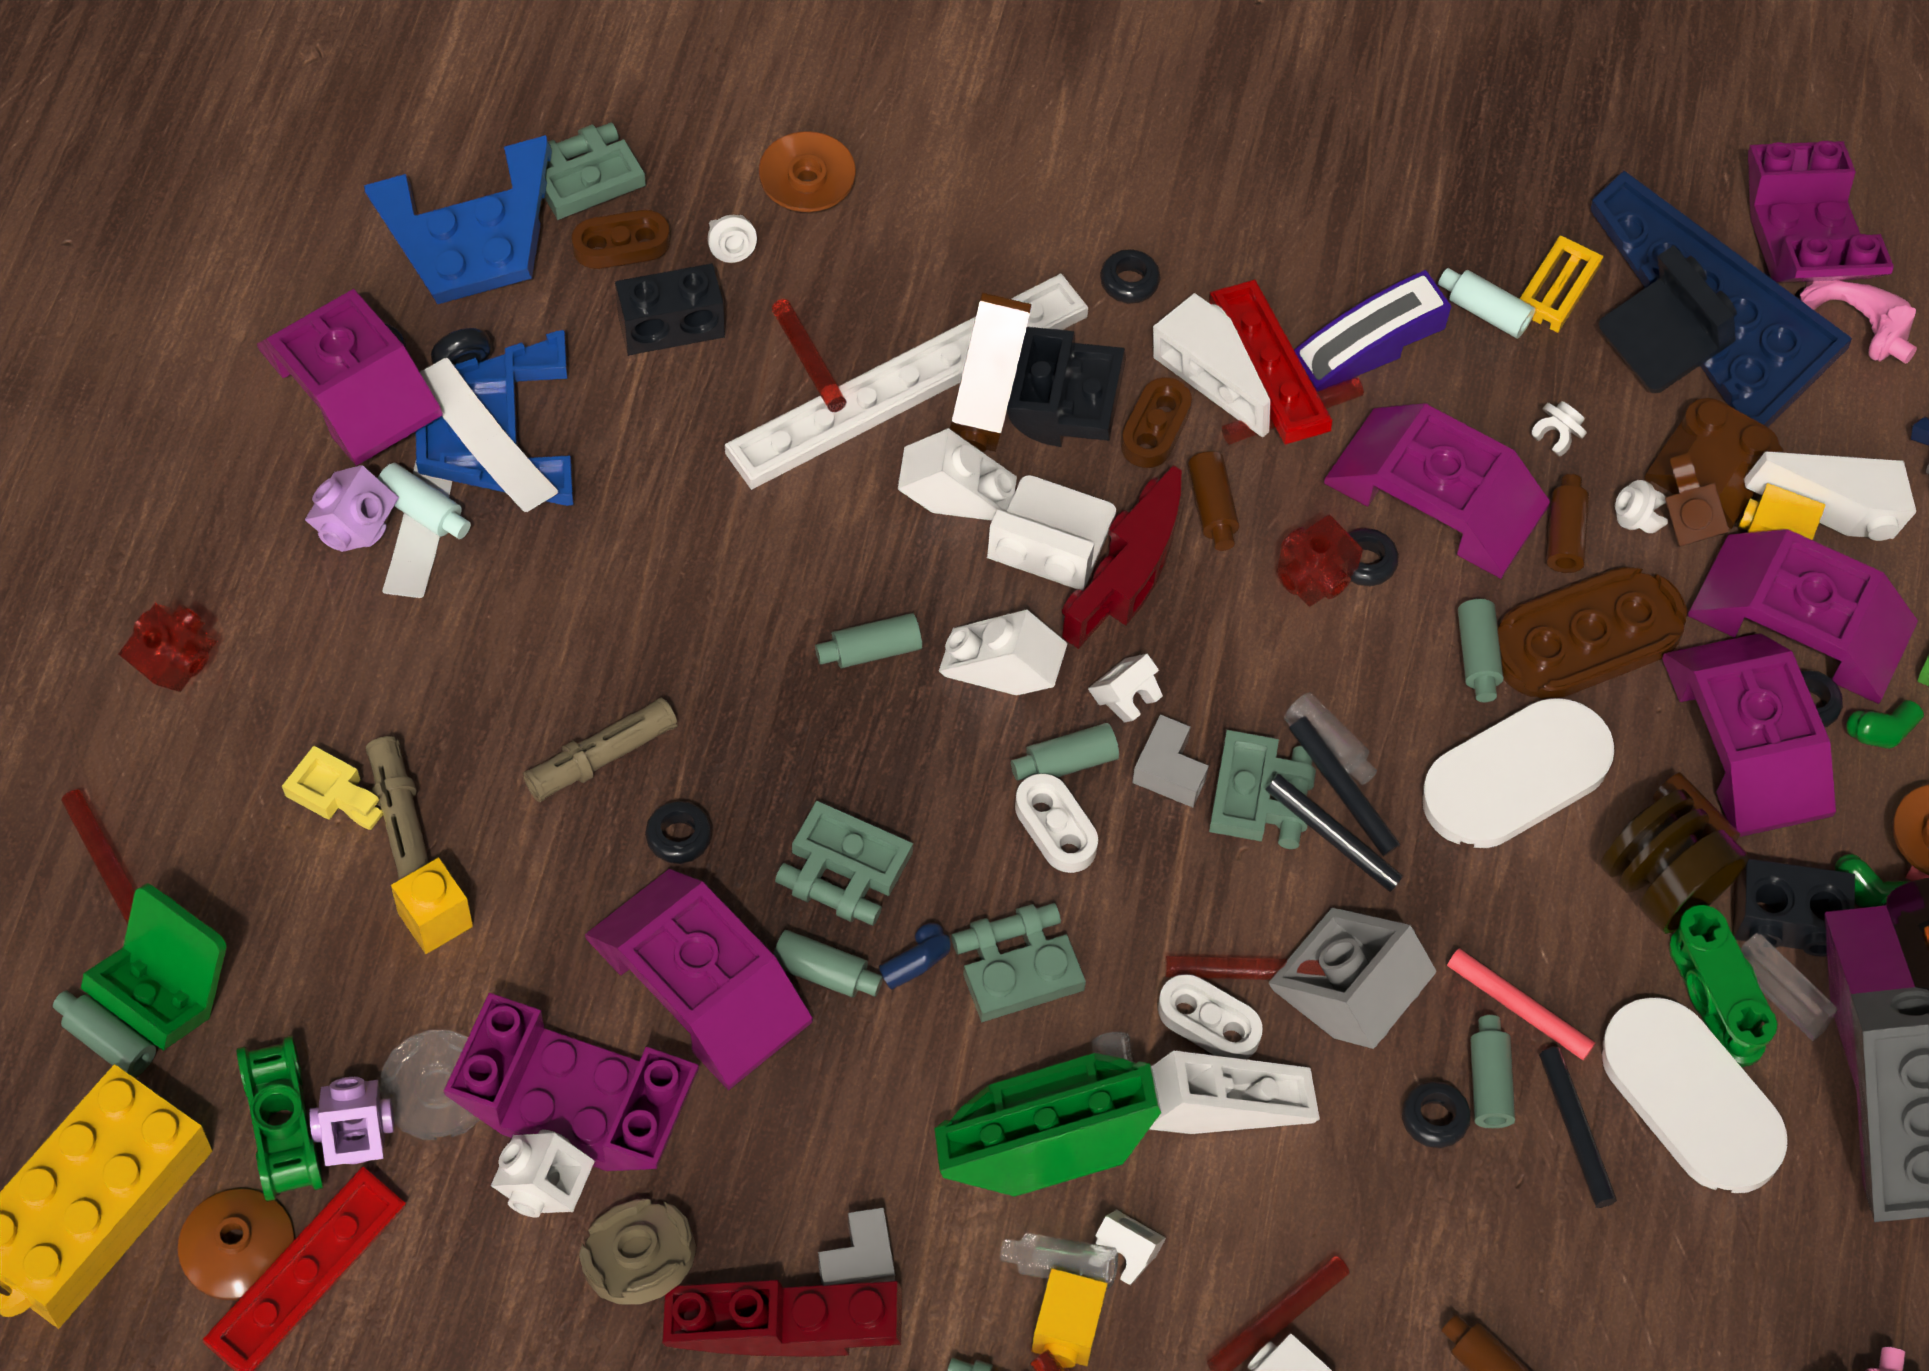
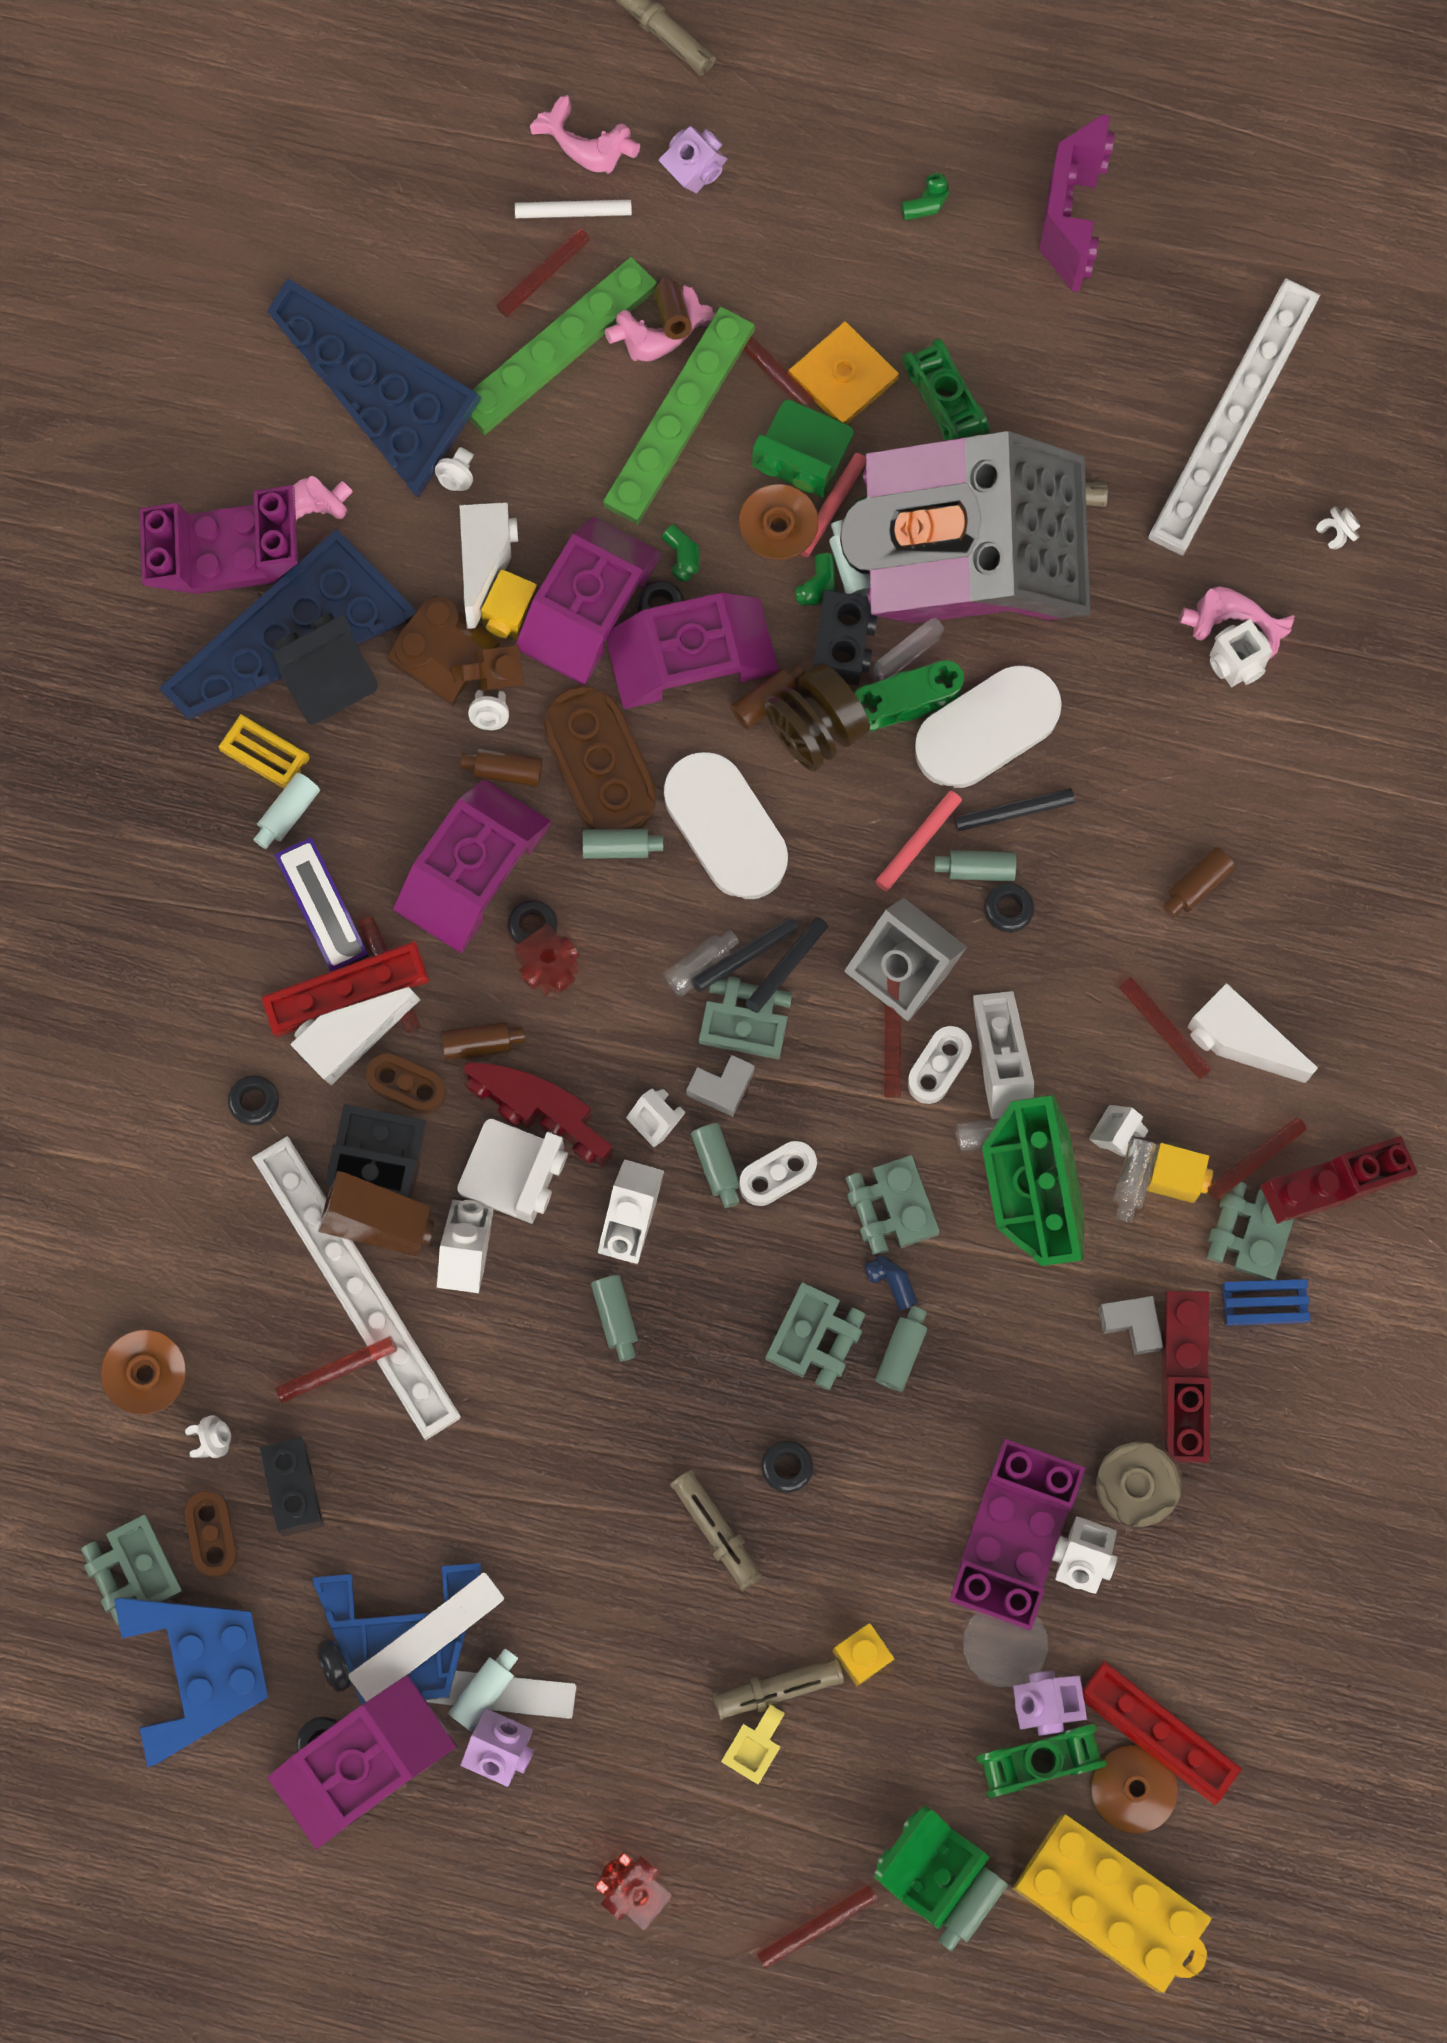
camera: 90 degrees left, 15 degrees up
magenta slope [585,869,813,1091] -> none
white plate [1532,401,1587,456] -> none

